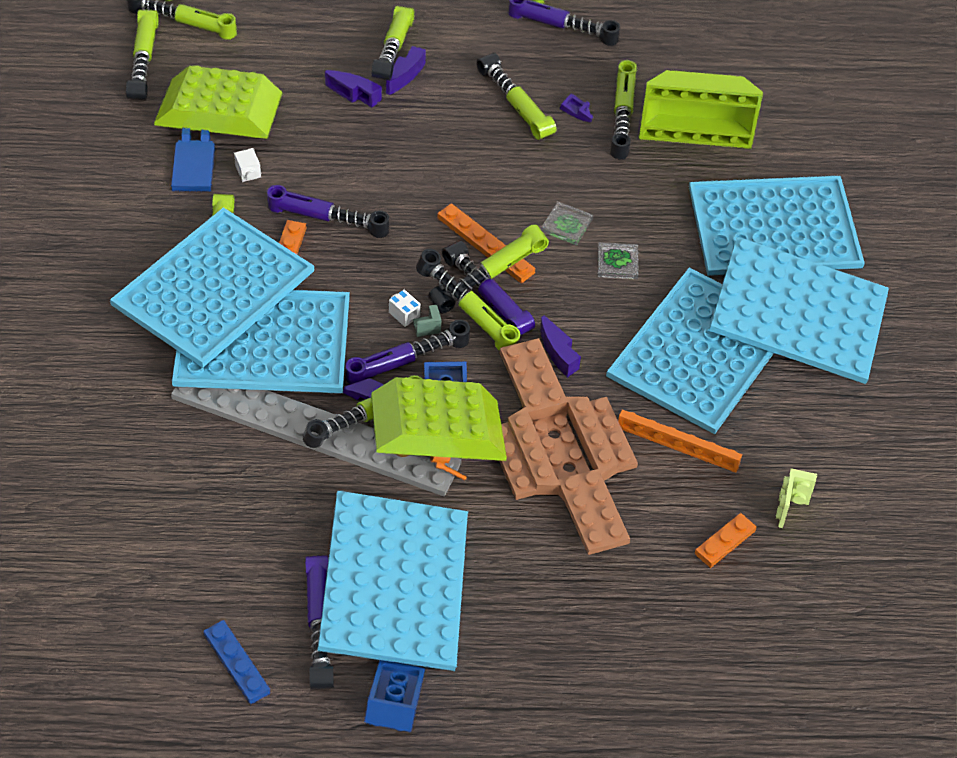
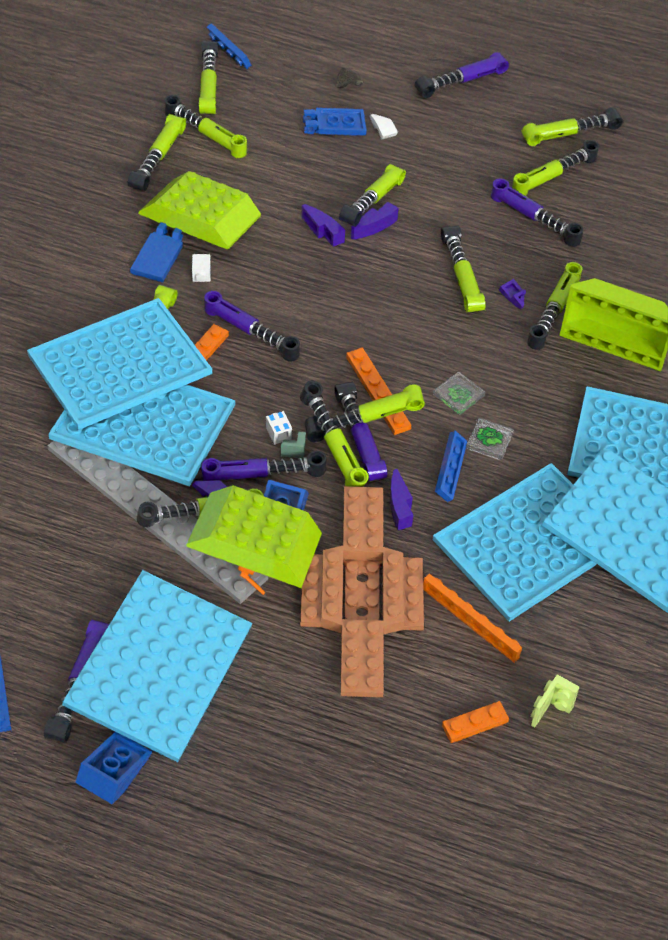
camera: 20 degrees right, 0 degrees up
none -> blue plate [435,431,467,502]

